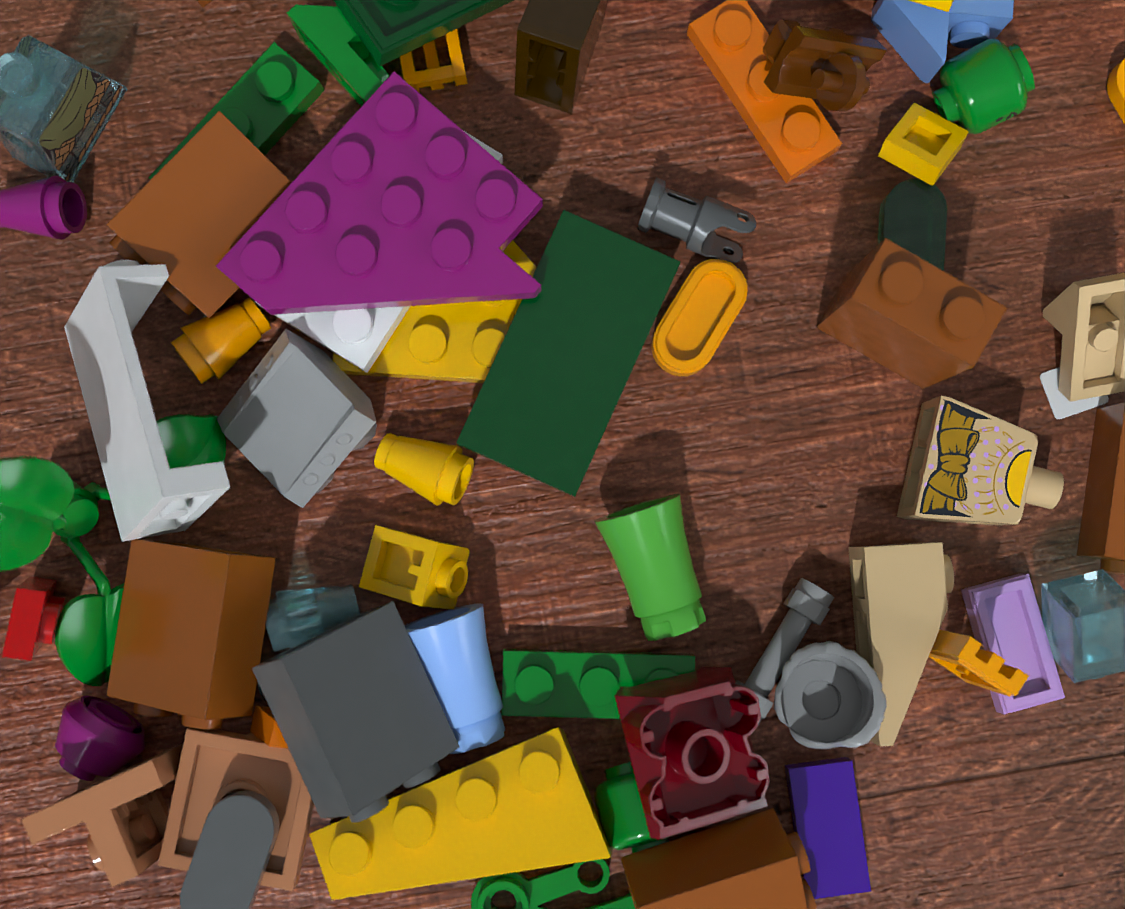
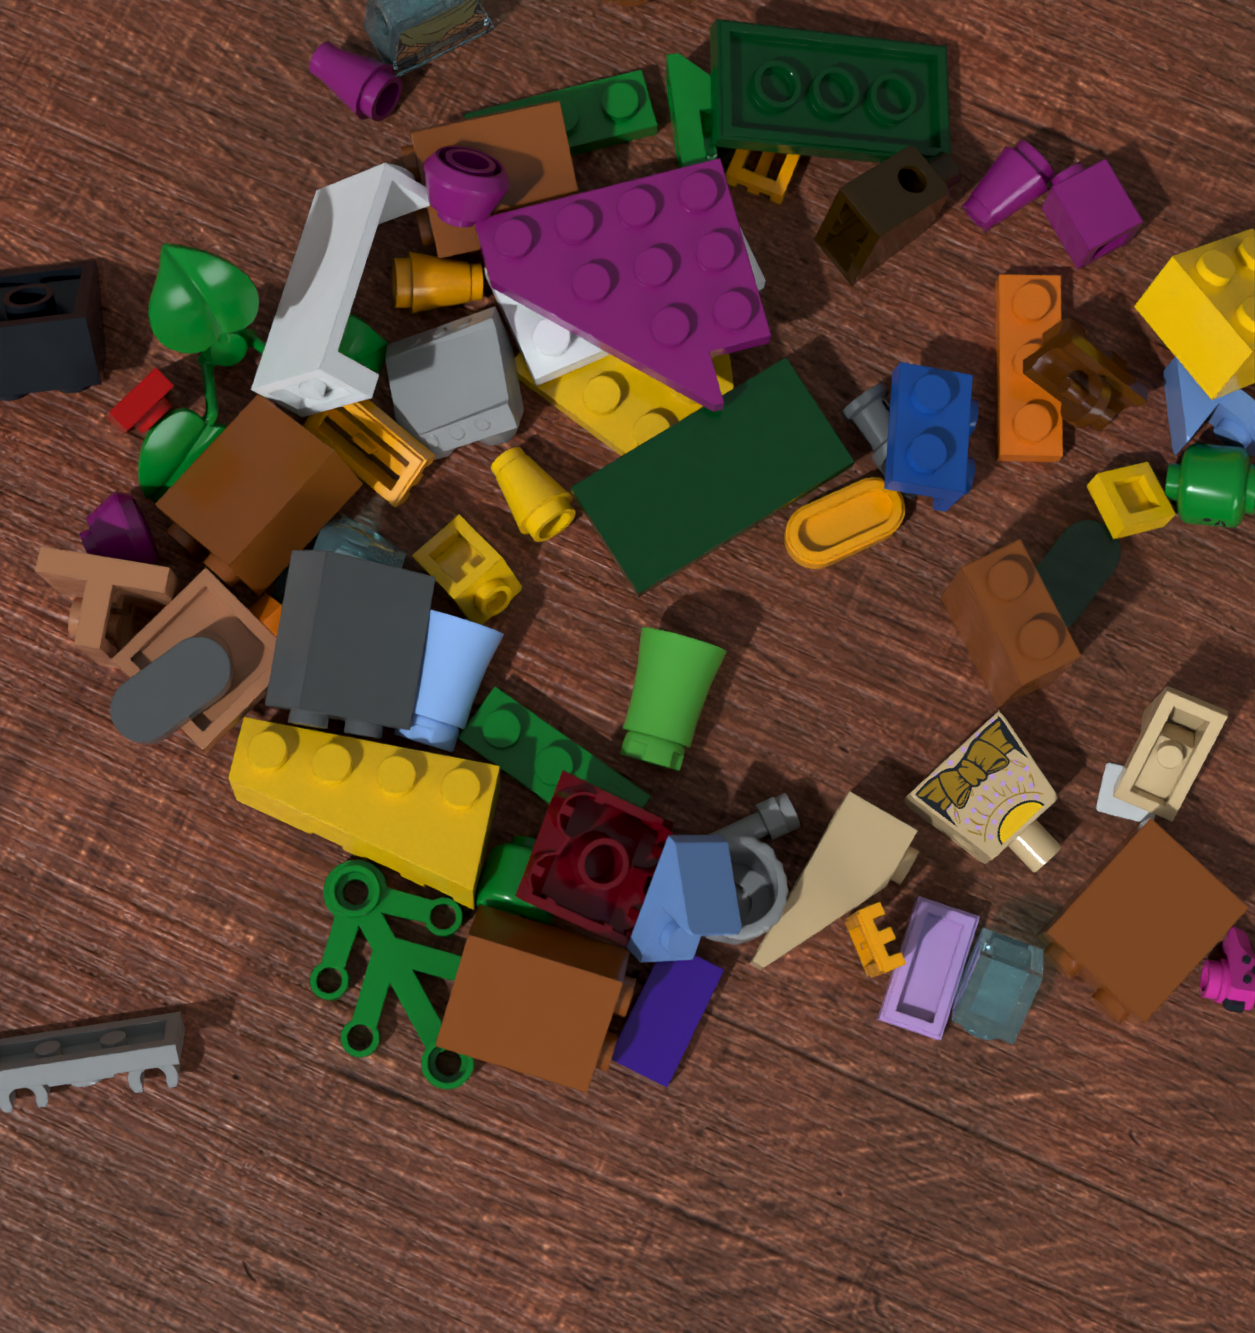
camera: 35 degrees right, 5 degrees down
none -> light orange tile [303,399,436,507]
none -> magenta cone [424,146,510,227]
none -> medium blue slope [627,835,741,962]
none -> blue bracket [884,362,979,512]

